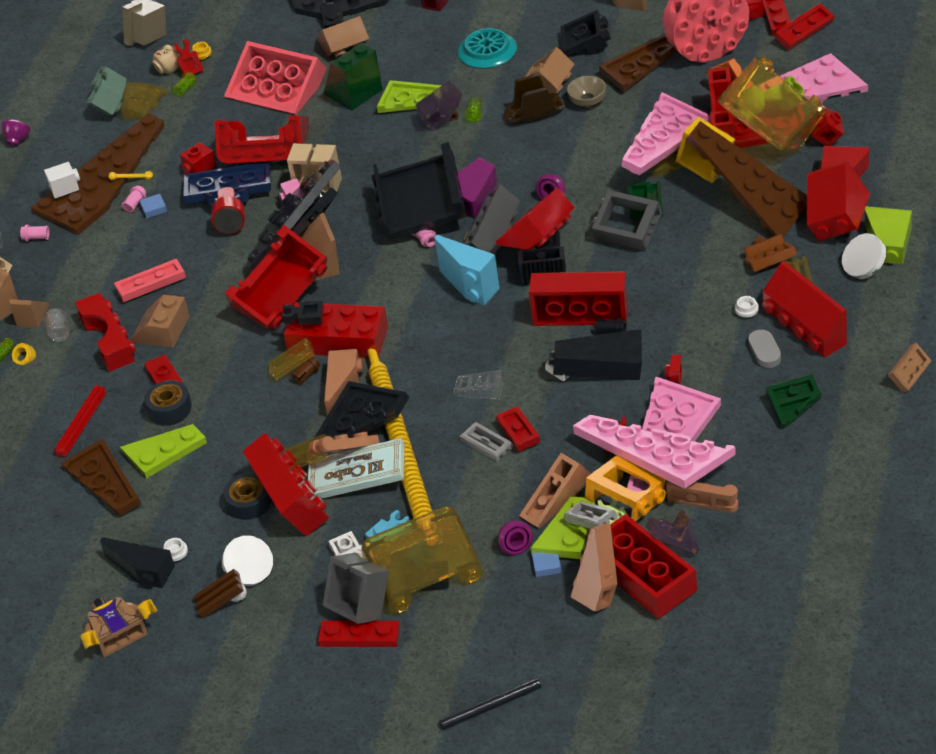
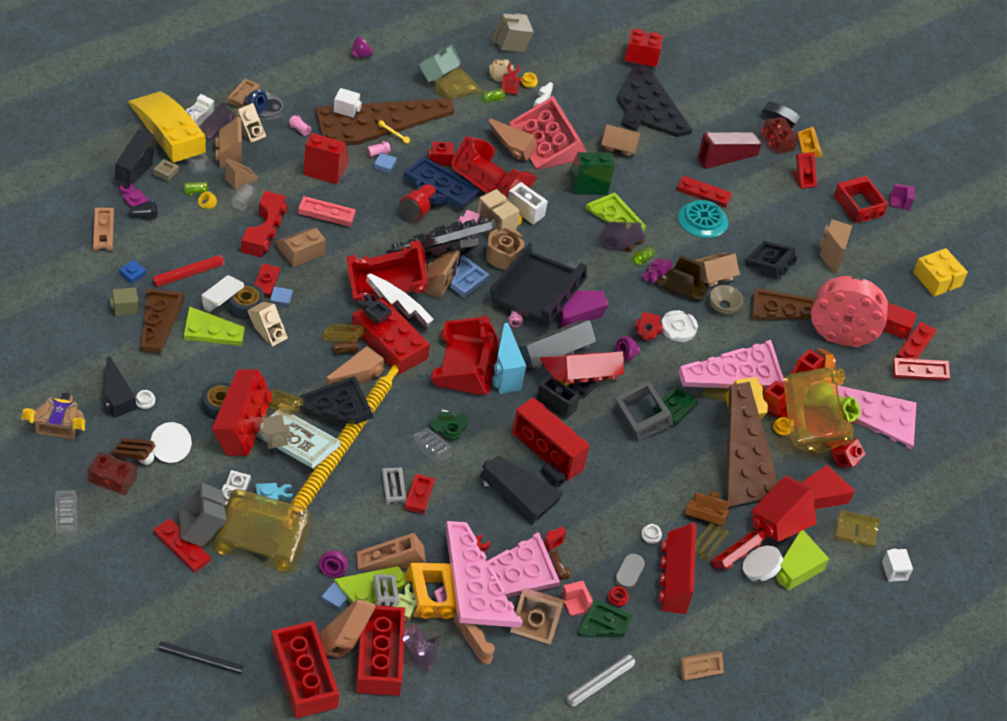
camera: 25 degrees right, 5 degrees up
nougat plate [309,432,379,455] -> none
none -> clear slope [55,490,78,535]
none -> clear red brick [87,452,137,496]
none -> olive brick [110,287,139,316]
none -> blue plate [119,260,146,284]
none -> white panel [201,275,244,312]
none -> tan slope [247,302,288,347]
none -> dark tan brick [262,414,291,449]
none -> medium blue tile [270,287,293,308]
none -> red brick [271,621,339,718]
none -> red slope [304,133,349,185]
none -> white slope [366,274,433,328]
none -> dark green plate [430,409,468,440]
none -> red windscreen [431,316,499,395]
none -> medium blue wing [450,255,490,298]
none -> medium nougat brick [486,228,525,271]
none -> nougat slope [489,118,537,161]
none -> white brick [507,182,548,225]
none -> medium nougat slope [510,588,565,645]
none -> white slope [534,82,553,107]
none -> reddish brown arm [549,552,571,580]
none -> coral panel [561,581,592,617]
none -> light grey axle [566,655,635,707]
none -> red plate [608,586,629,607]
none -> red brick [635,311,663,341]
none -> magenta plate [642,258,673,283]
none -> white tile [661,310,698,342]
none -> red plate [677,176,732,208]
none -> red plate [710,530,767,570]
none -> yellow plate [773,417,792,436]
none -> clear yellow piece [835,510,880,548]

